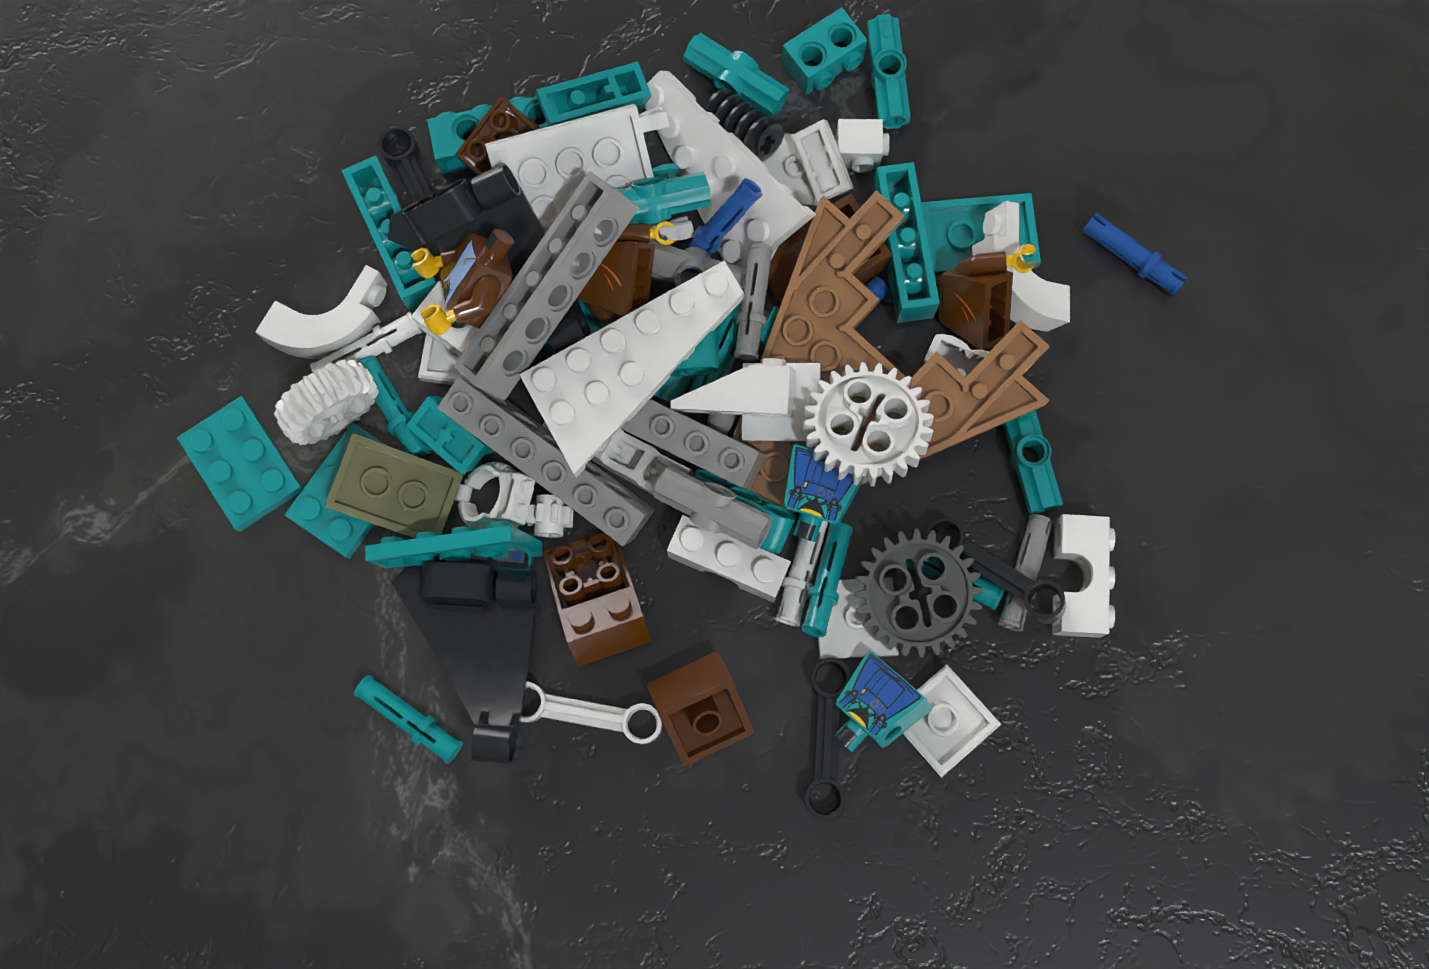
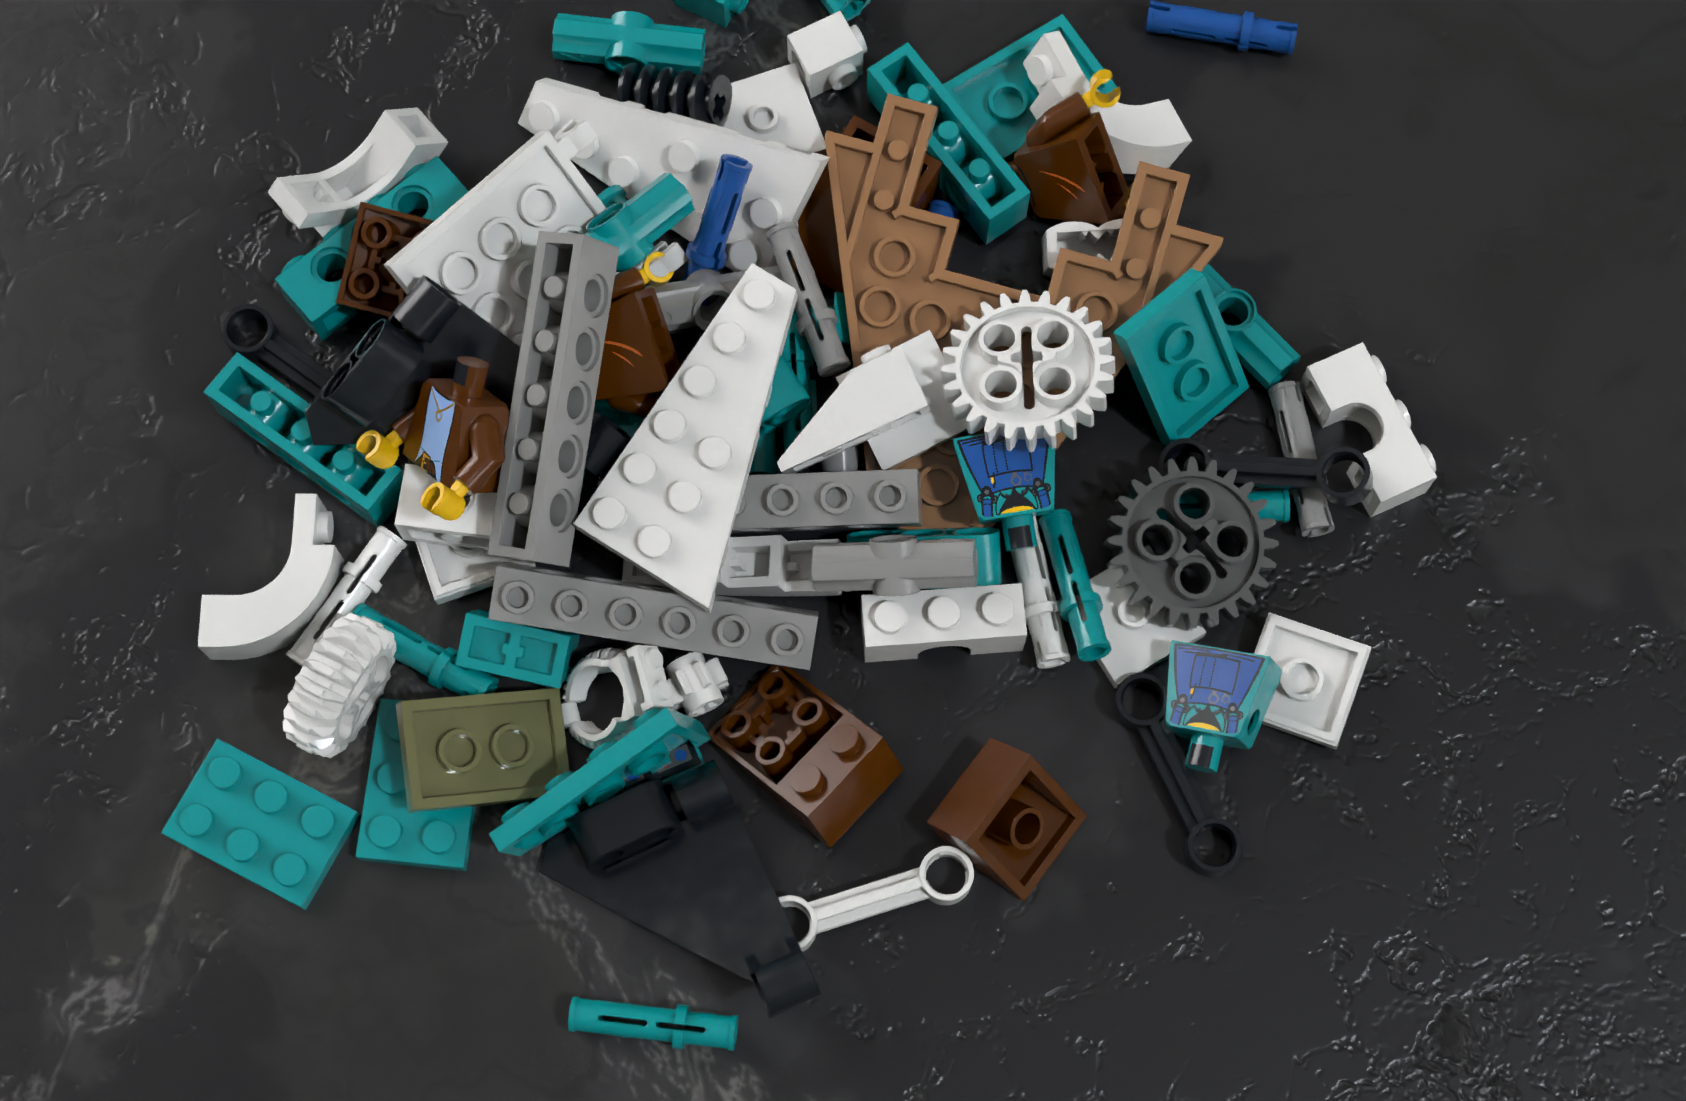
camera: 30 degrees left, 5 degrees down
teal slope [535,62,652,126] -> none
white plate [791,119,854,204] -> none
none -> white arch [268,107,448,238]
none -> teal plate [1113,268,1249,446]

